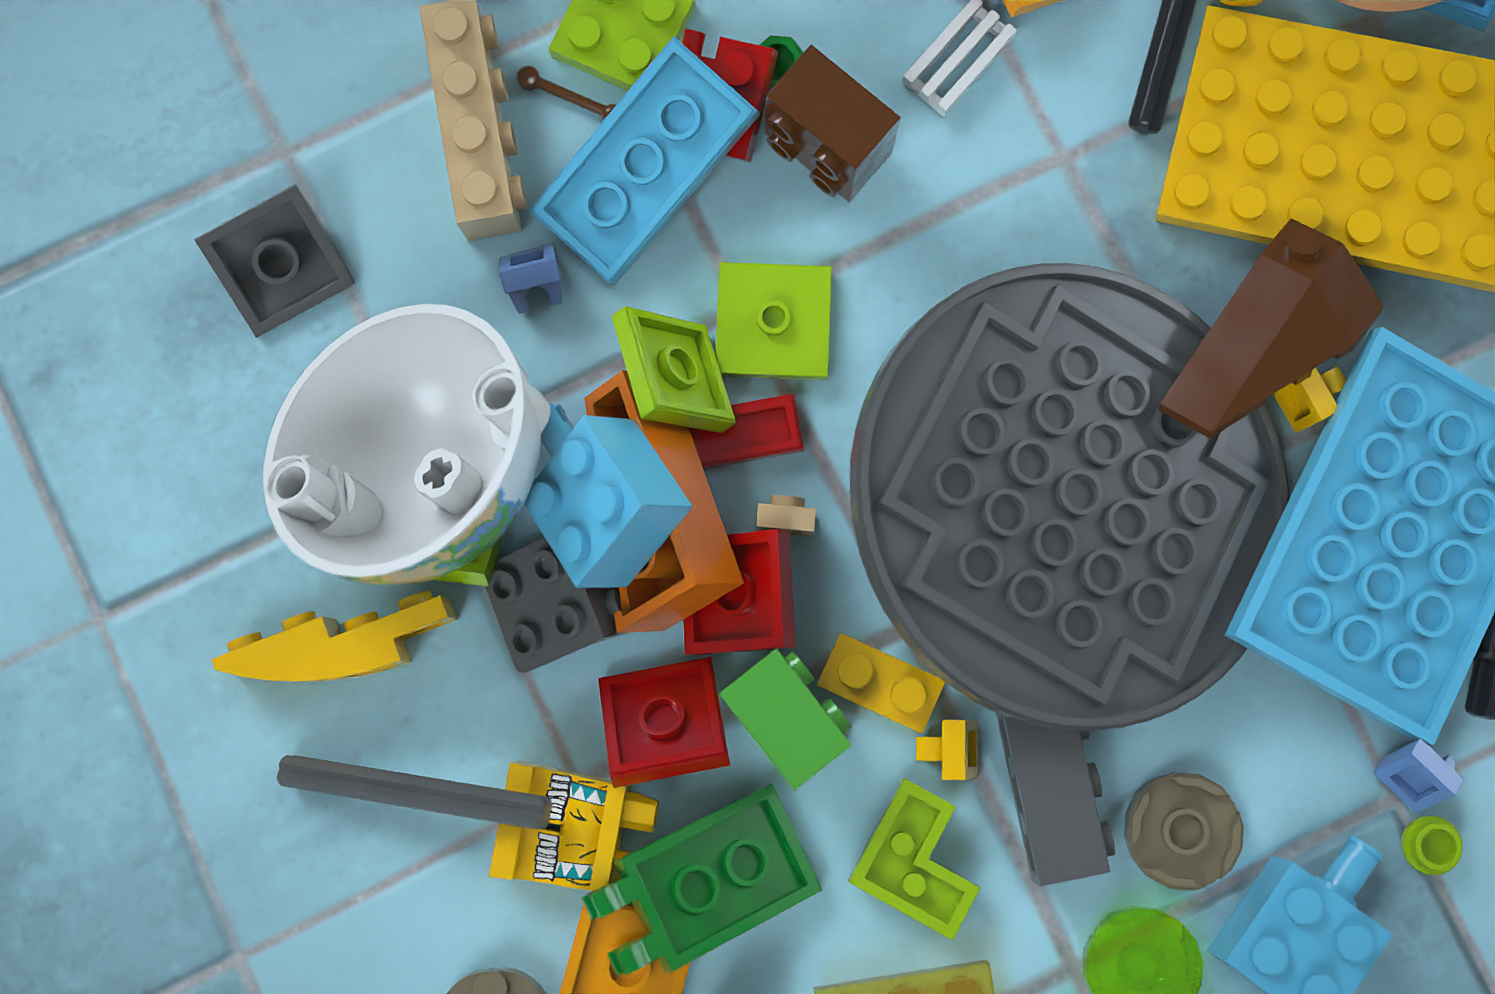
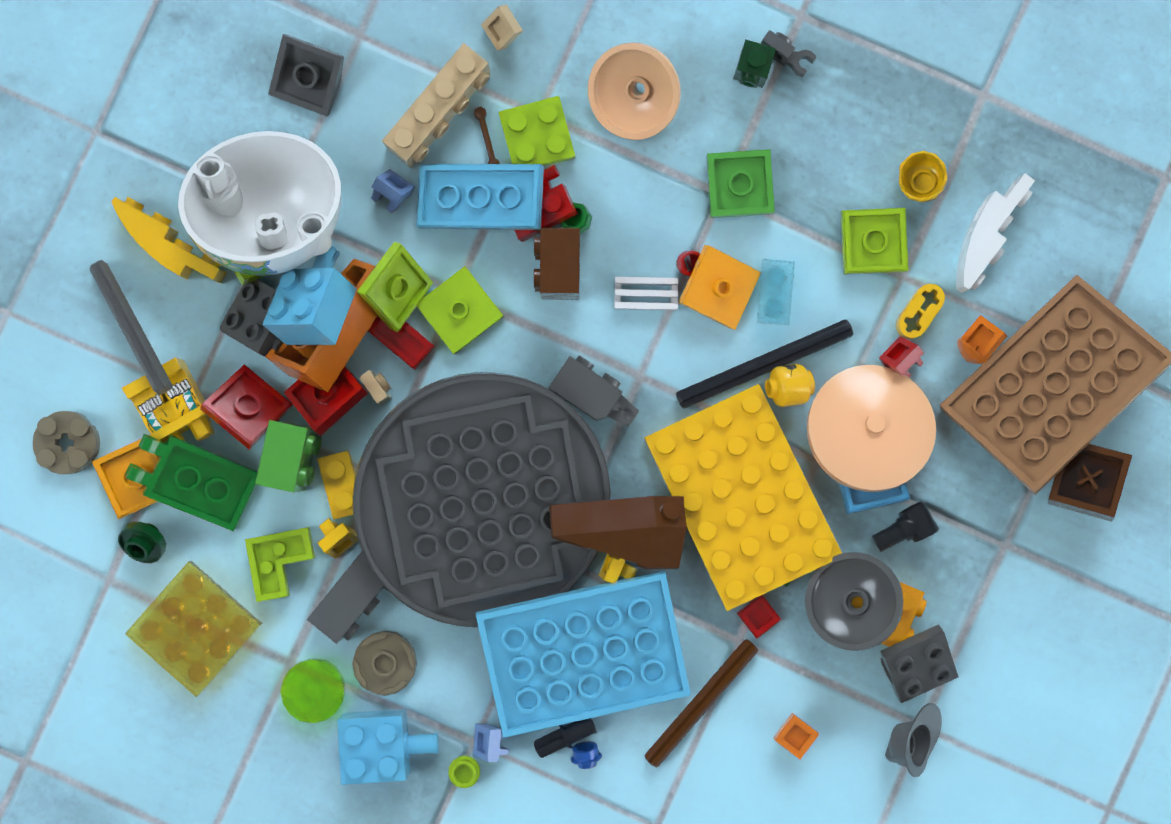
camera: 50 degrees right, 5 degrees up
none -> dark grey hinge [548,355,639,426]

